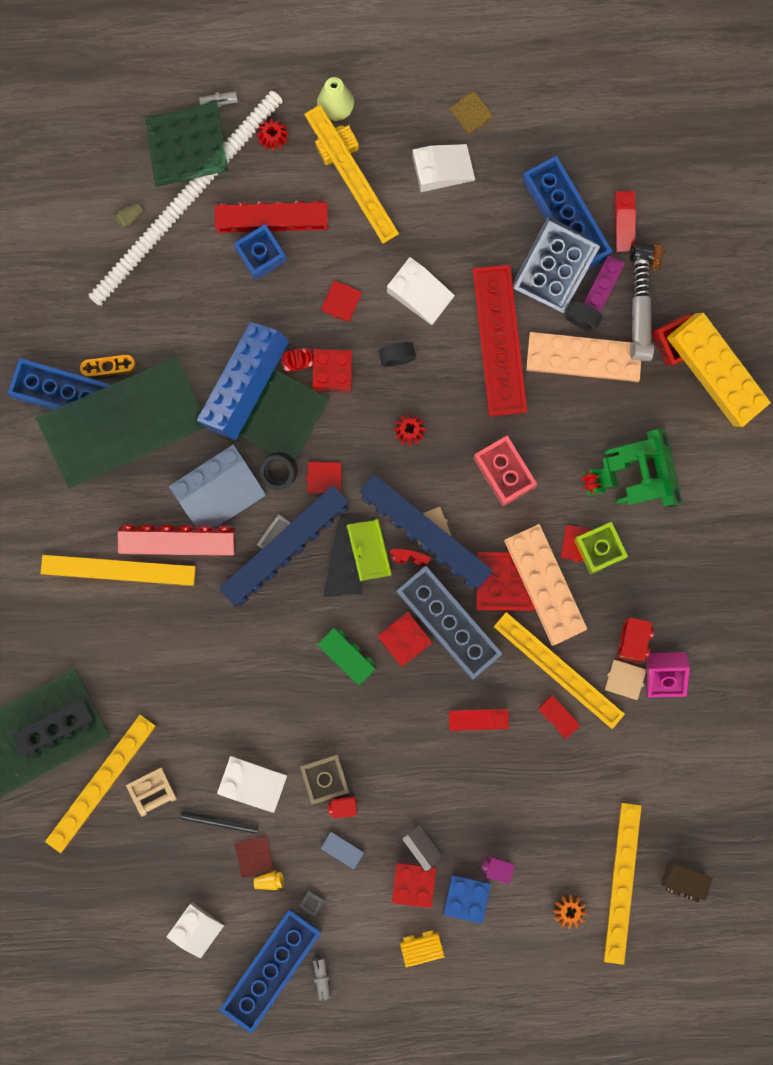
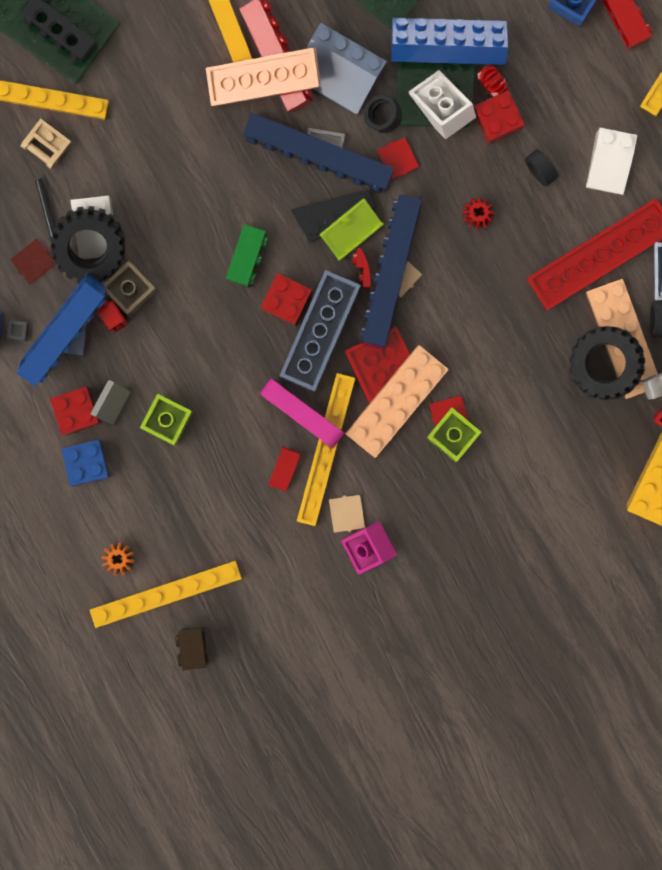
camera: 60 degrees right, 5 degrees up
yellow cone [254,871,284,890] -> none
red piece [321,281,362,322] -> none
yellow brick [400,930,444,967] -> none
red slope [449,709,509,731] -> none
coral brick [473,436,537,507] -> none
magenta brick [481,854,515,884] -> none
green container [580,429,683,507] -> none
red brick [617,618,654,663] -> none
none -> blue brick [16,273,107,387]
none -> black tyre [51,206,125,283]
none -> lime brick [140,394,194,446]
none -> light nougat plate [206,48,321,106]
none -> dark pink beam [259,378,344,448]
none -> white slope [409,70,476,139]
none -> black tyre [569,326,646,400]

